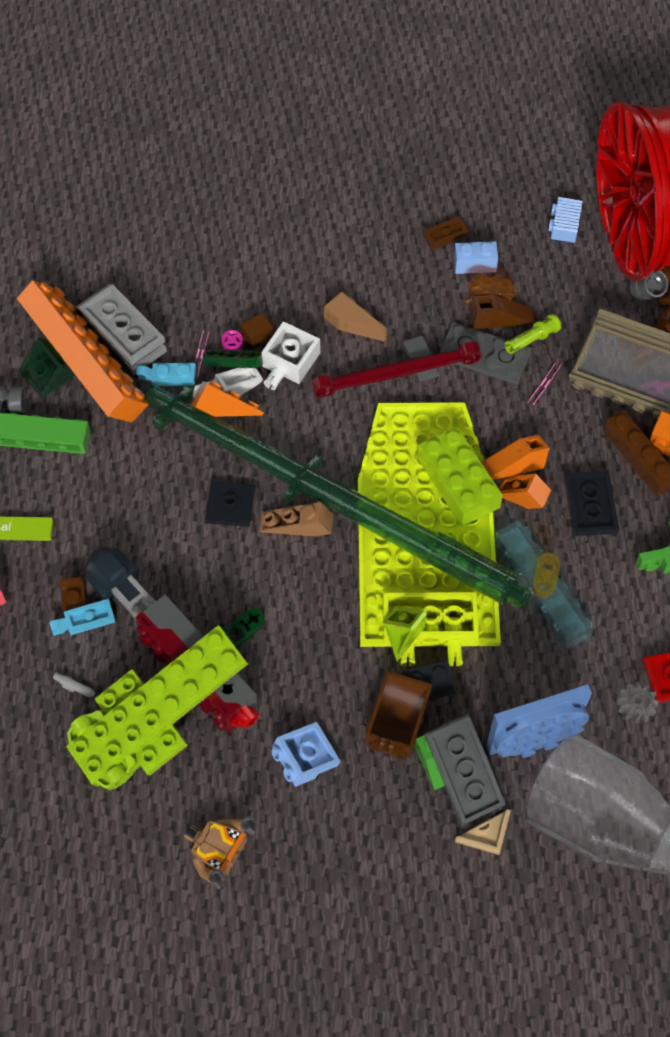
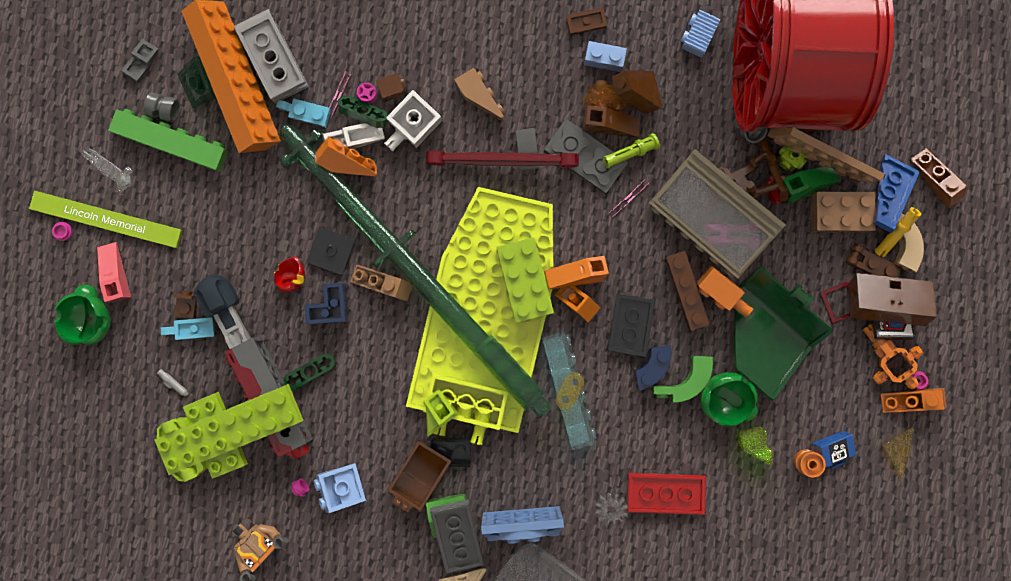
camera: 15 degrees right, 25 degrees up
none -> red hair [273,257,305,293]
none -> dark pink plate [291,479,309,497]
none -> dark blue brick [305,283,348,324]
none -> reddish brown slope [612,70,662,114]
none -> dark blue brick [633,345,671,390]

